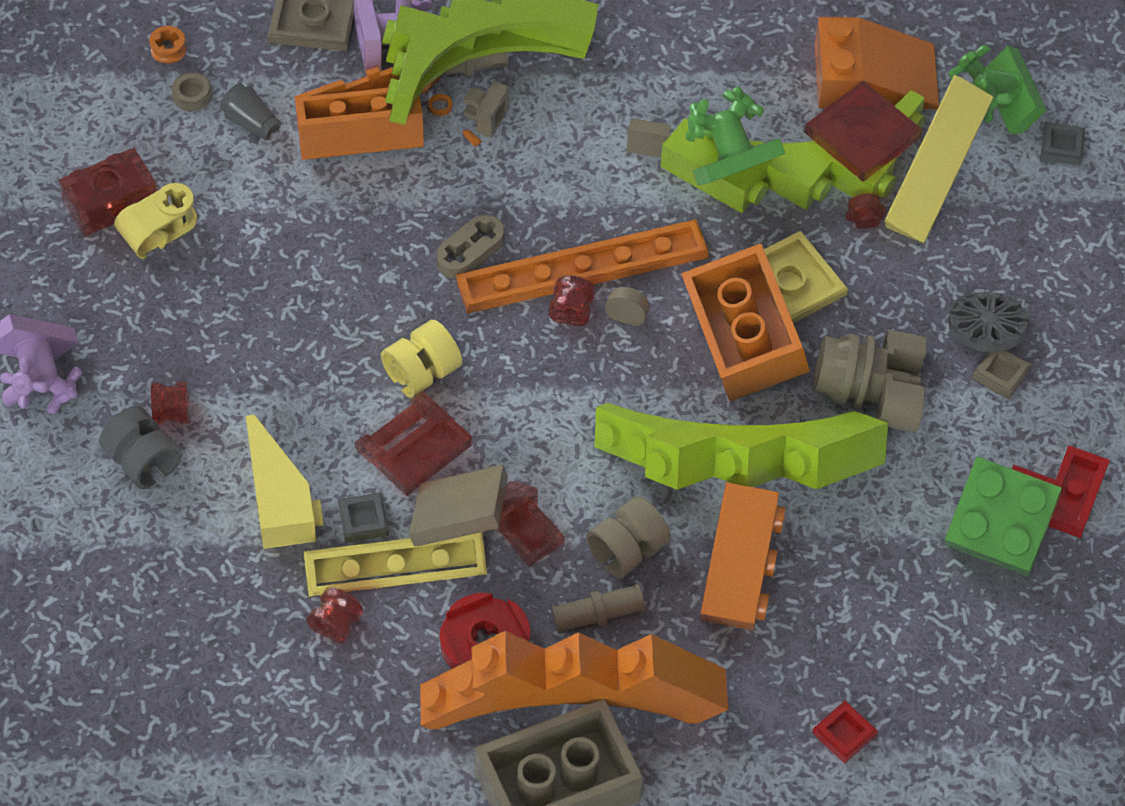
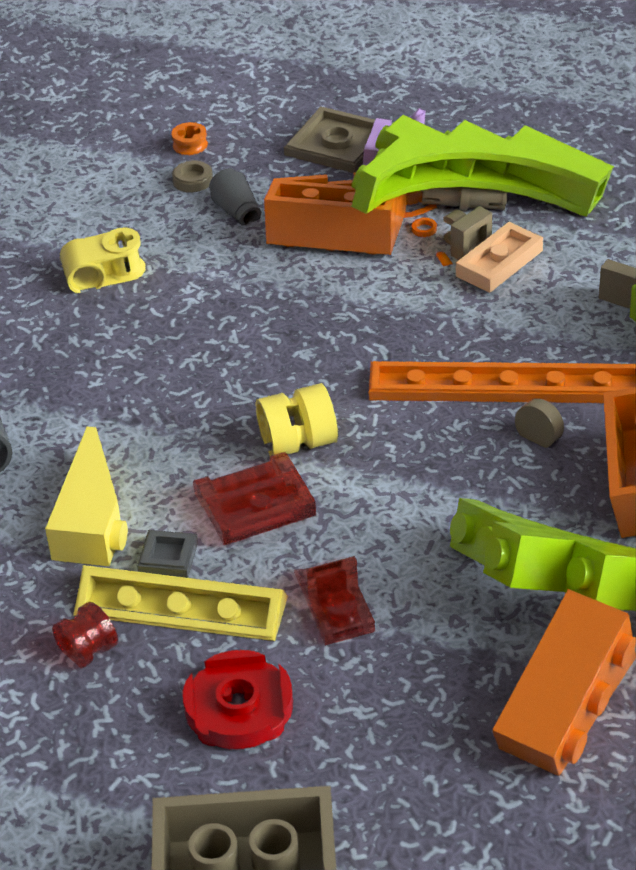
camera: 25 degrees right, 15 degrees down
clear red brick [58,148,157,237] -> none
clear red wheel [151,381,189,426] -> none
dark tan tile [409,465,508,546] -> none
orange arch [420,631,728,729] -> none
dark tan beam [436,215,504,279] -> none
clear red wheel [548,275,596,327] -> none
dark tan pin [551,584,646,634] -> none
dark tan wheel [586,496,671,579] -> none
none -> light nougat plate [456,222,543,293]

